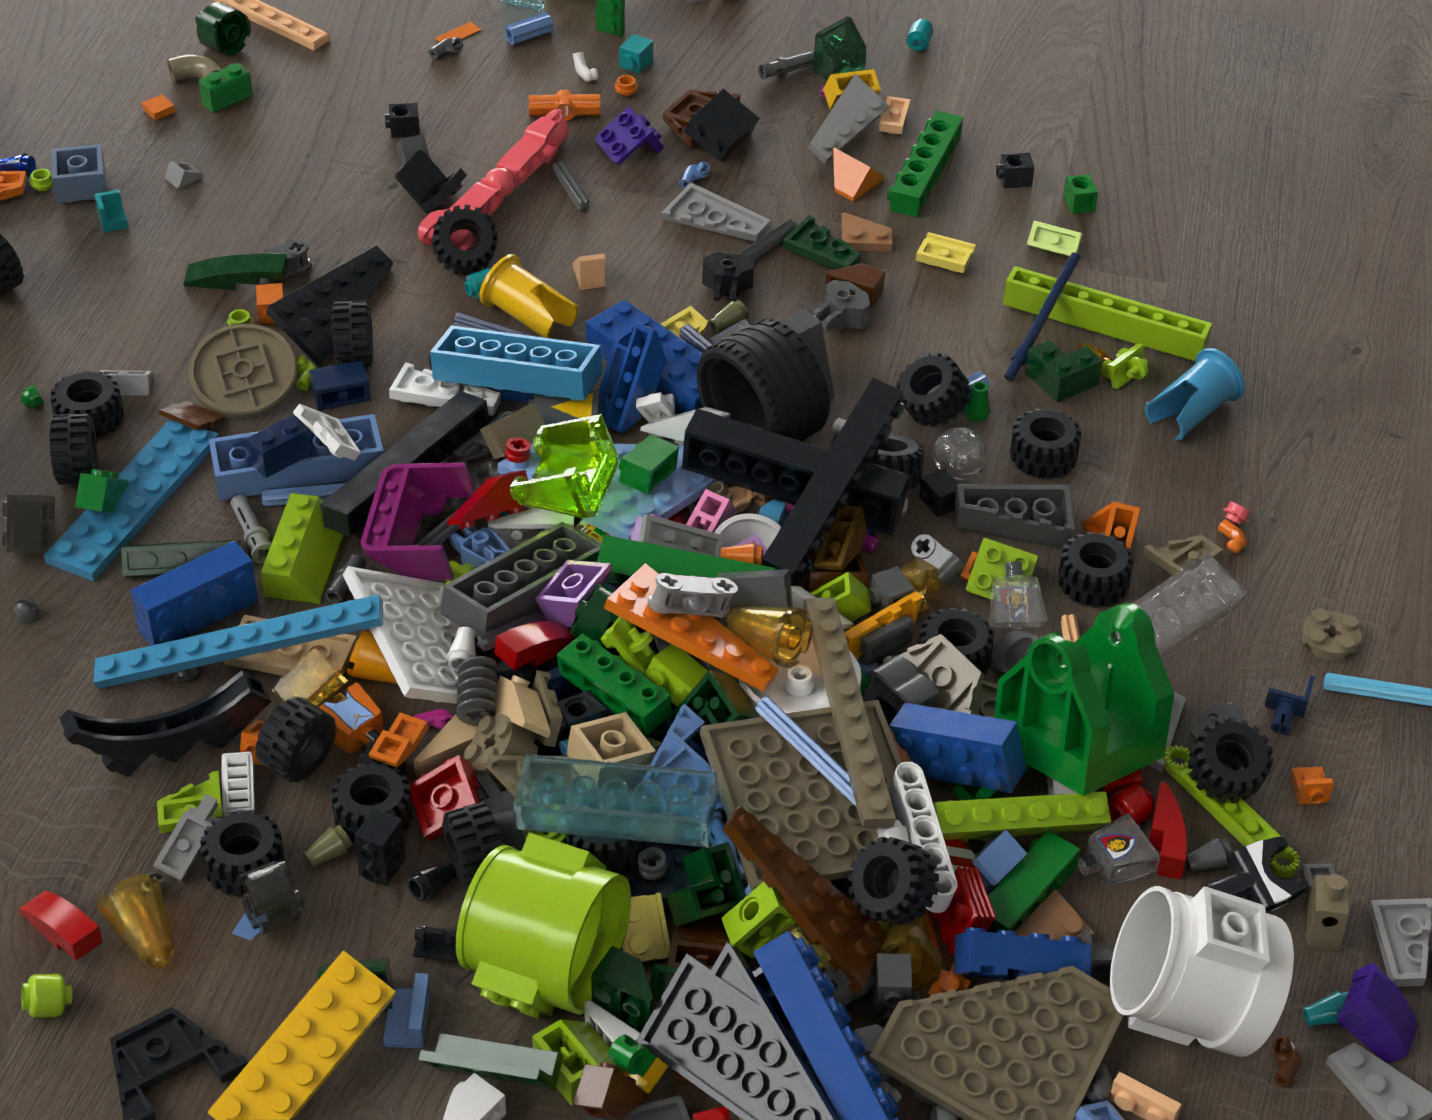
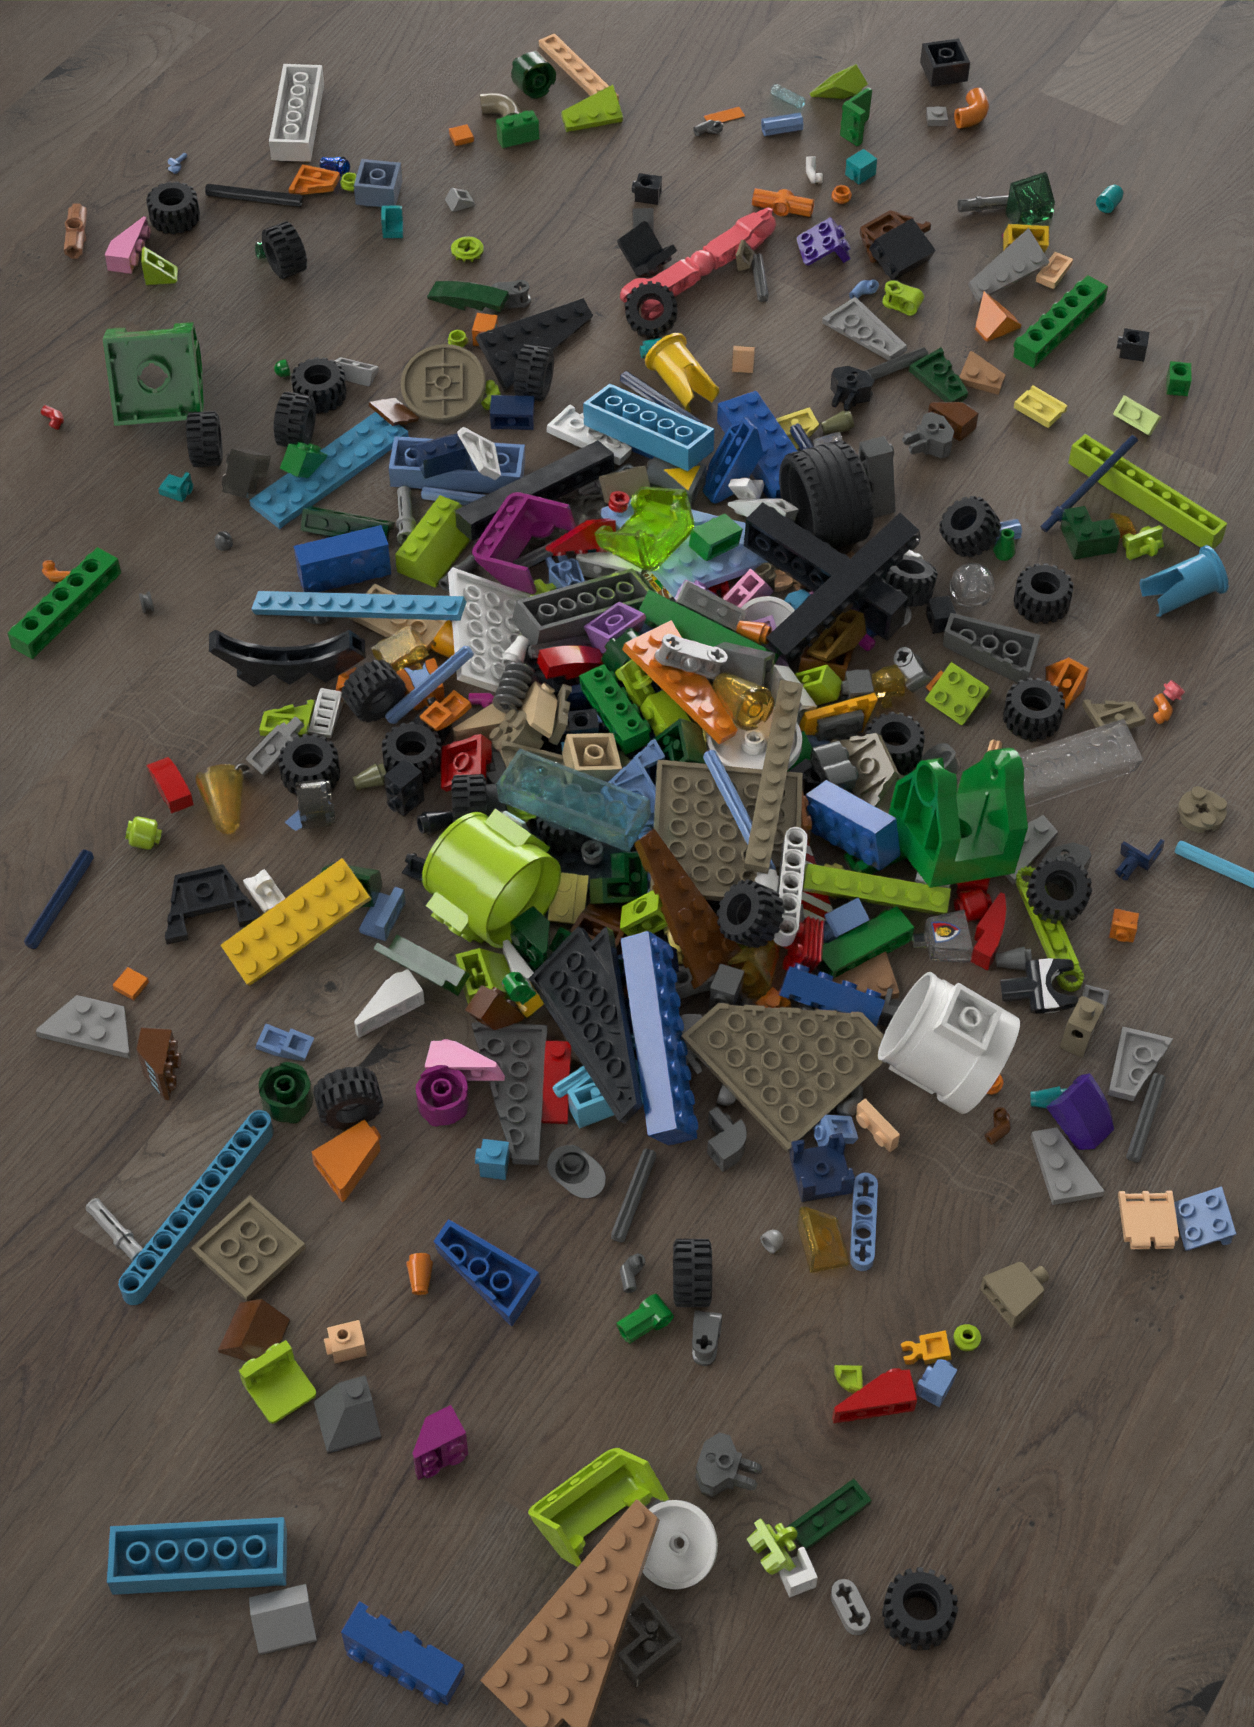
camera: 20 degrees right, 10 degrees up
clear torso [988,561,1048,630] -> none
none -> white hips [243,869,285,913]
none -> medium blue axle [385,646,474,724]
none -> lime gear [451,237,484,262]
none -> lime wing [561,85,623,132]
none -> dark tan slope [736,240,755,271]
none -> lime piece [882,281,924,316]

